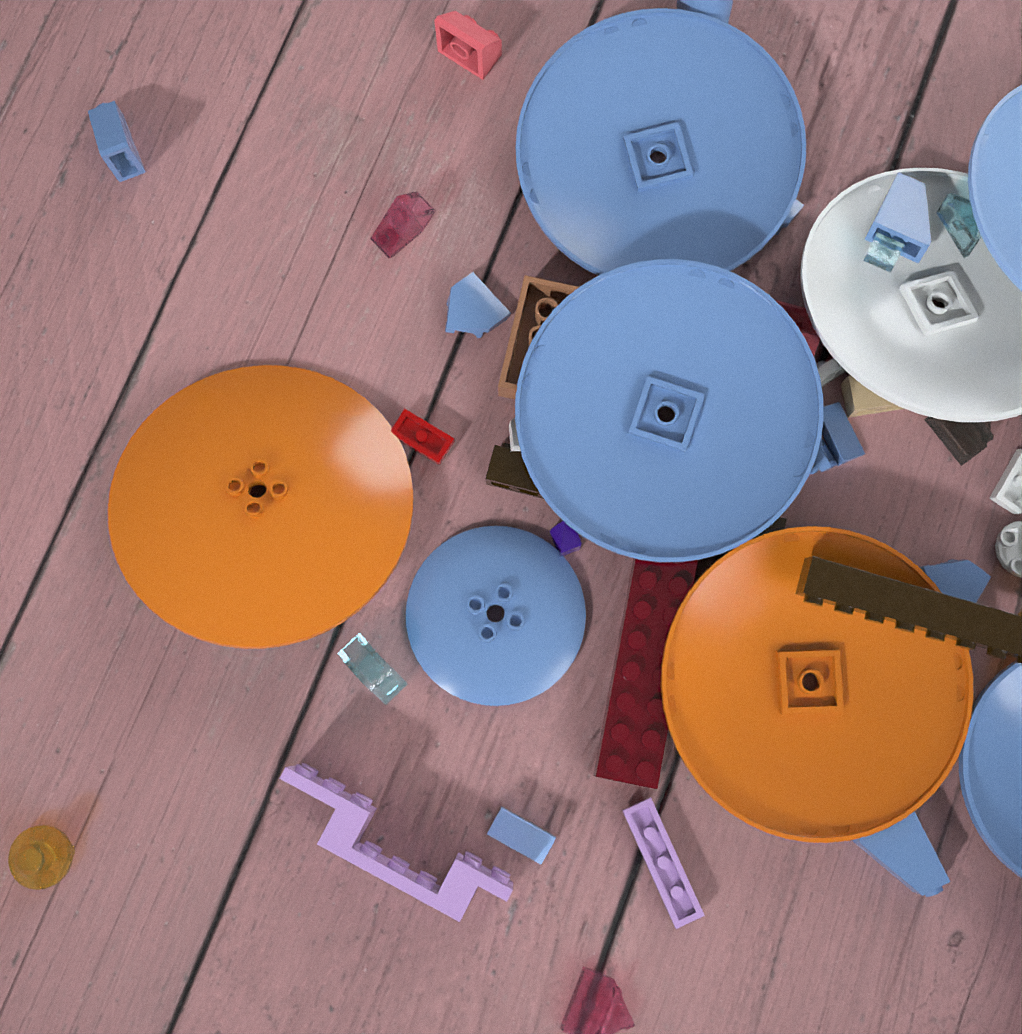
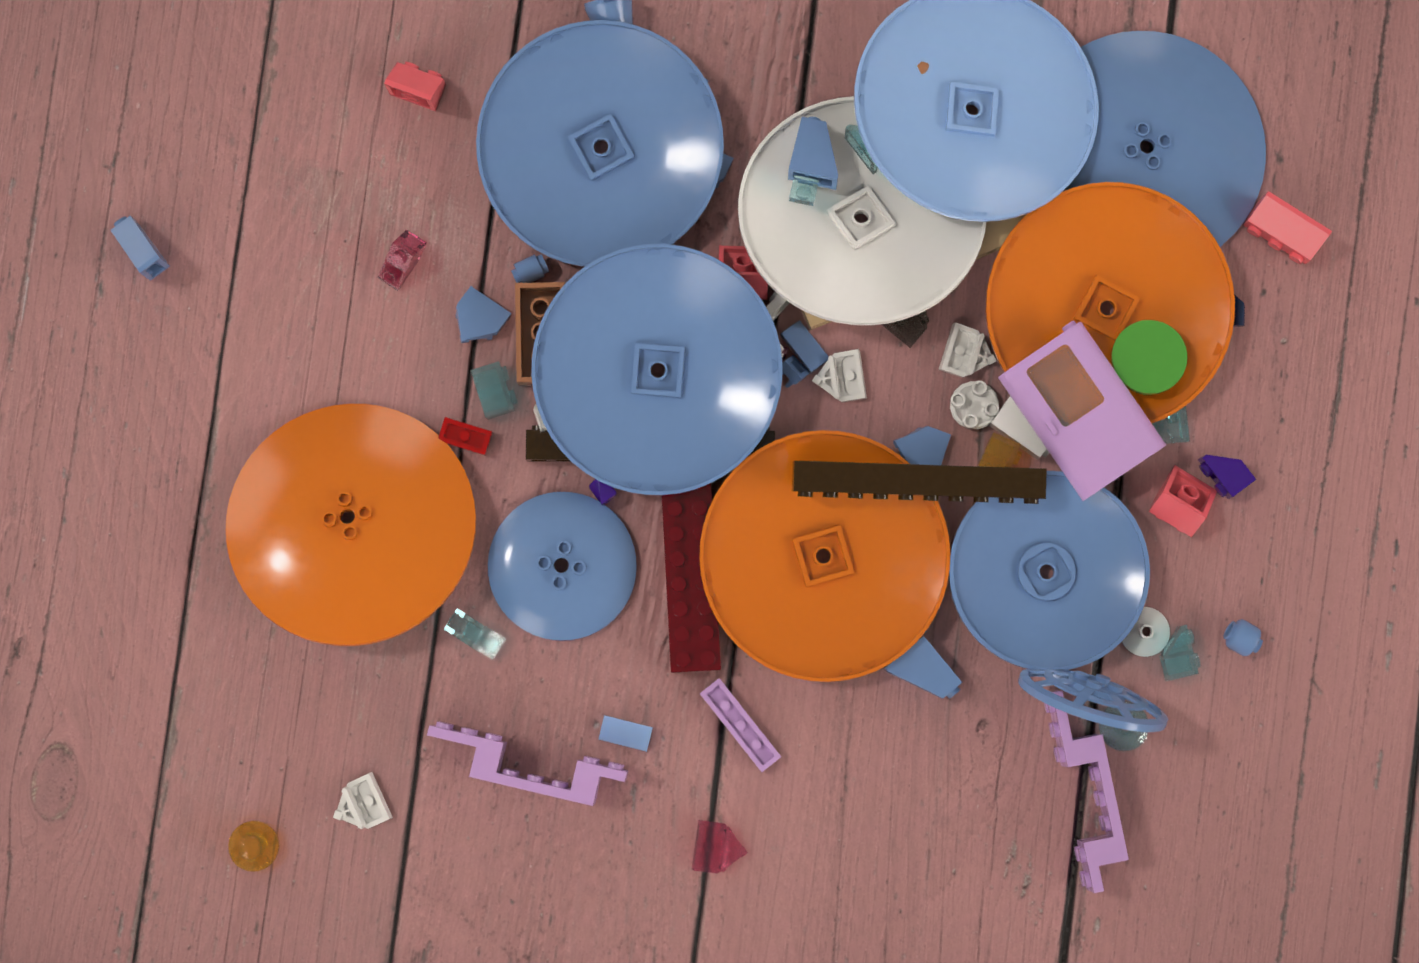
camera: 15 degrees left, 5 degrees up
none -> white slope [333,772,393,829]
none -> clear light blue brick [470,361,518,420]
none -> medium blue brick [511,254,549,283]
none -> white slope [812,349,867,402]

